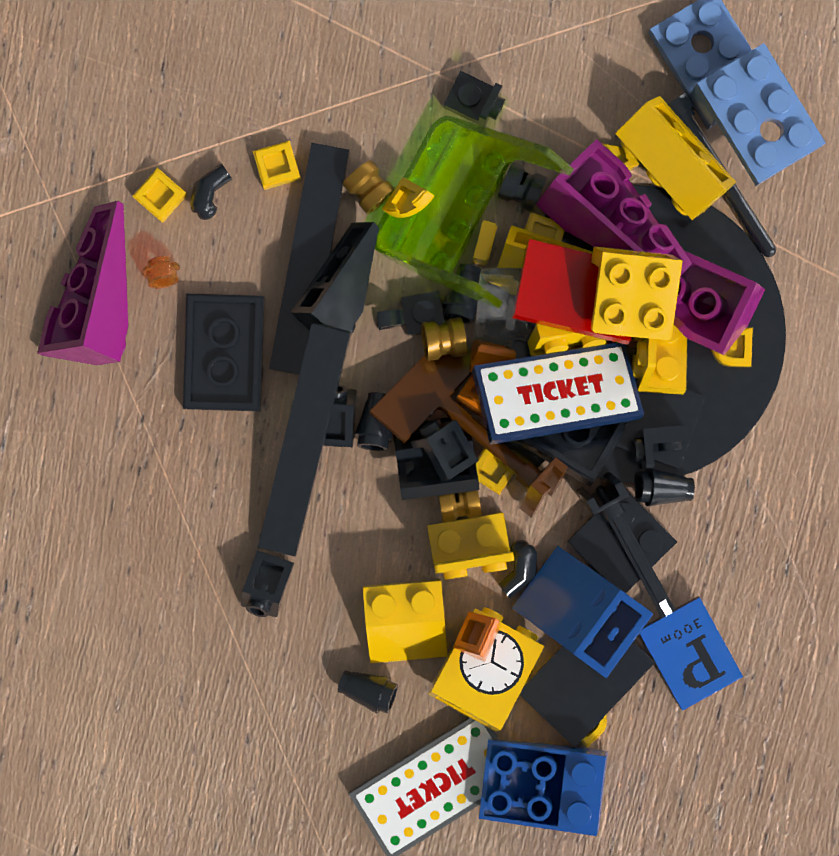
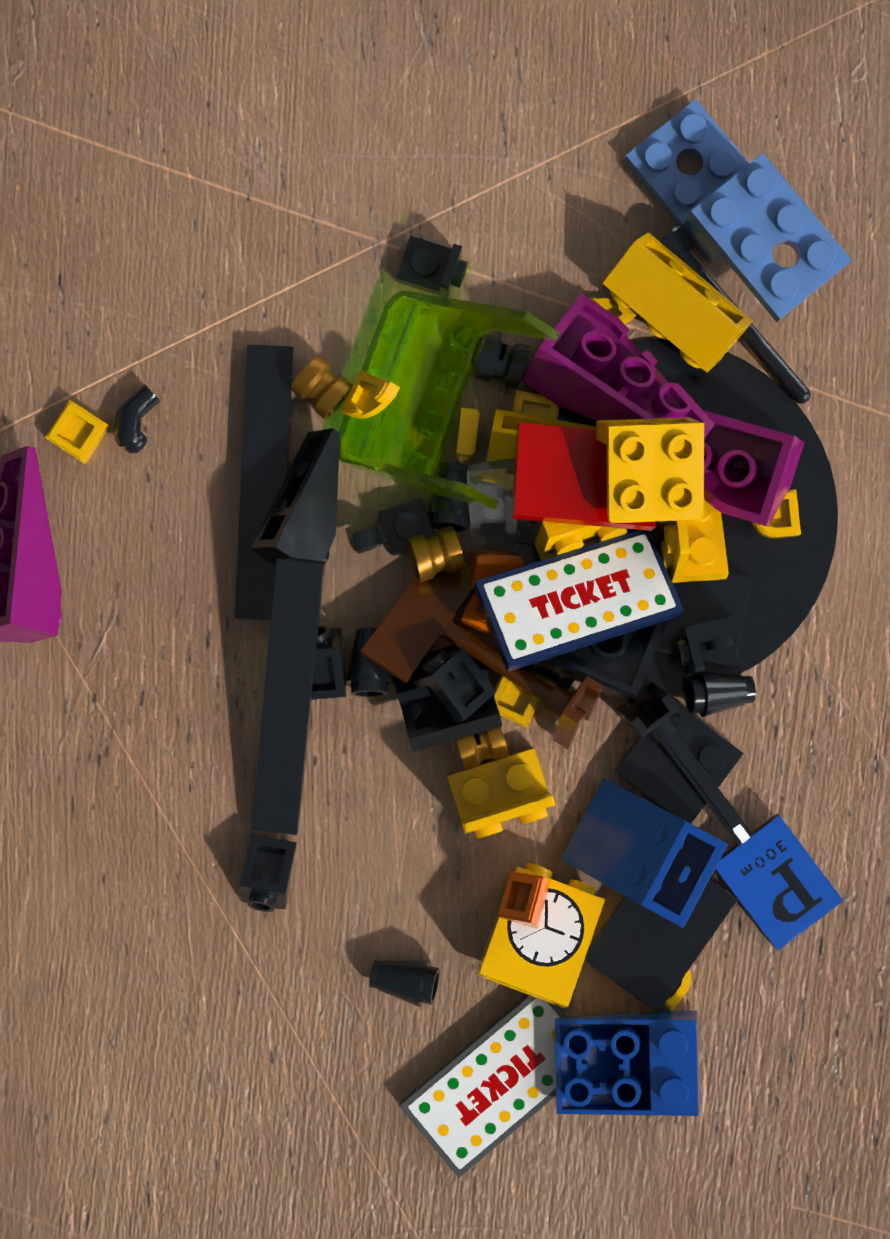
camera: 10 degrees left, 0 degrees up
clear orange plate [142,256,180,289] -> none
black tile [183,294,265,412] -> none
yellow tile [253,140,301,190] -> none
yellow slope [363,579,447,663] -> none
black arm [498,540,537,598] -> none

